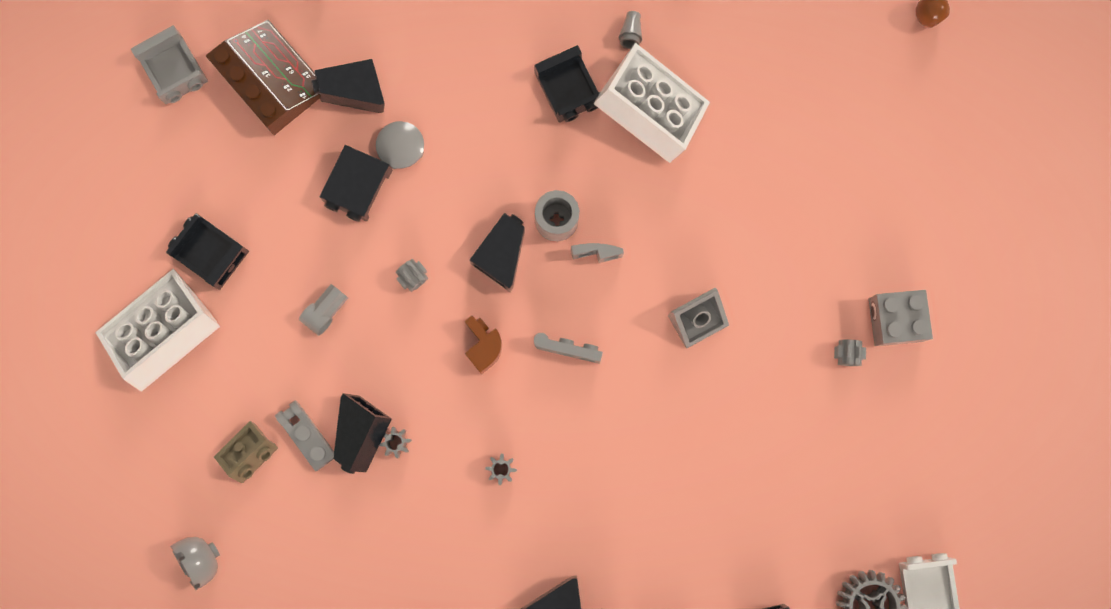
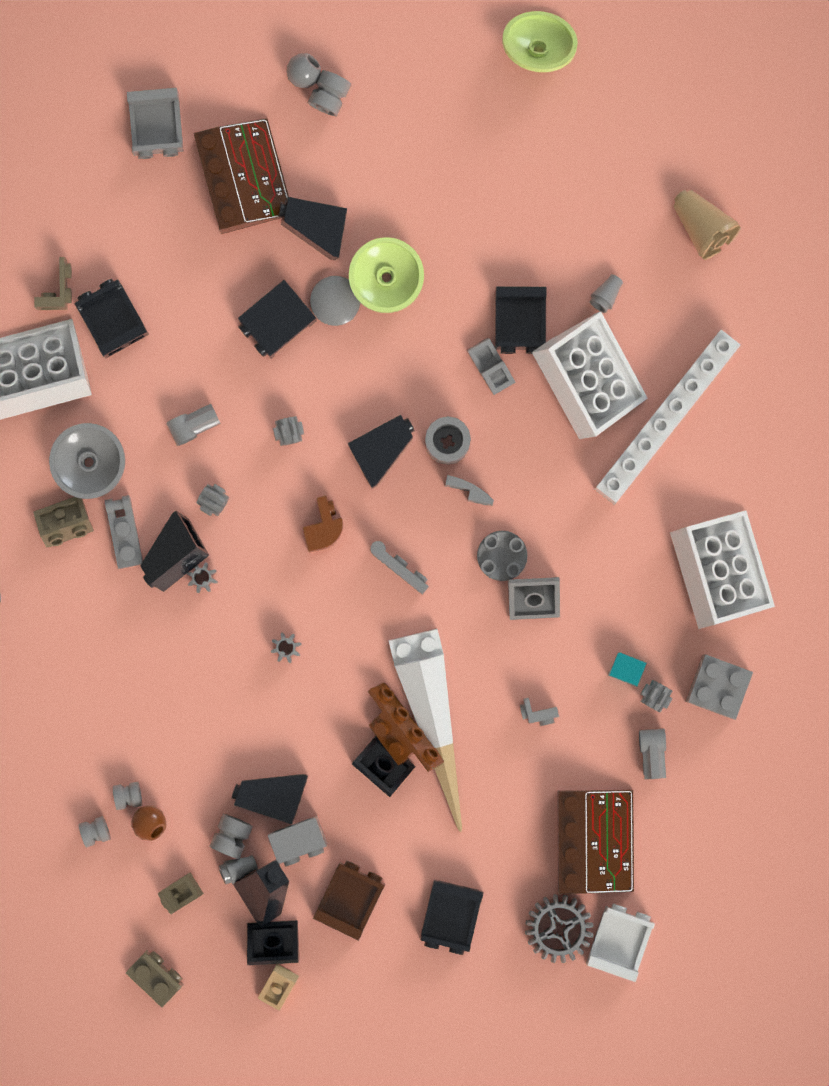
camera: 30 degrees right, 5 degrees up
none -> dark tan bracket [34,257,72,310]
none -> light grey dish [49,423,125,499]
none -> light grey gear [196,484,229,516]
none -> yellowish green dish [349,237,424,313]
none -> black slope [352,736,416,797]
none -> dark orange bracket [368,683,444,772]
none -> white plate [388,629,462,832]
none -> light grey slope [467,338,516,395]
none -> light grey dish [477,531,527,581]
none -> light grey bracket [520,698,559,726]
none -> reddish brown slope [557,790,634,894]
none -> white brick [594,330,741,505]
none -> teal panel [608,653,647,687]
none -> light grey piece [639,728,666,779]
none -> white slope [670,510,775,629]

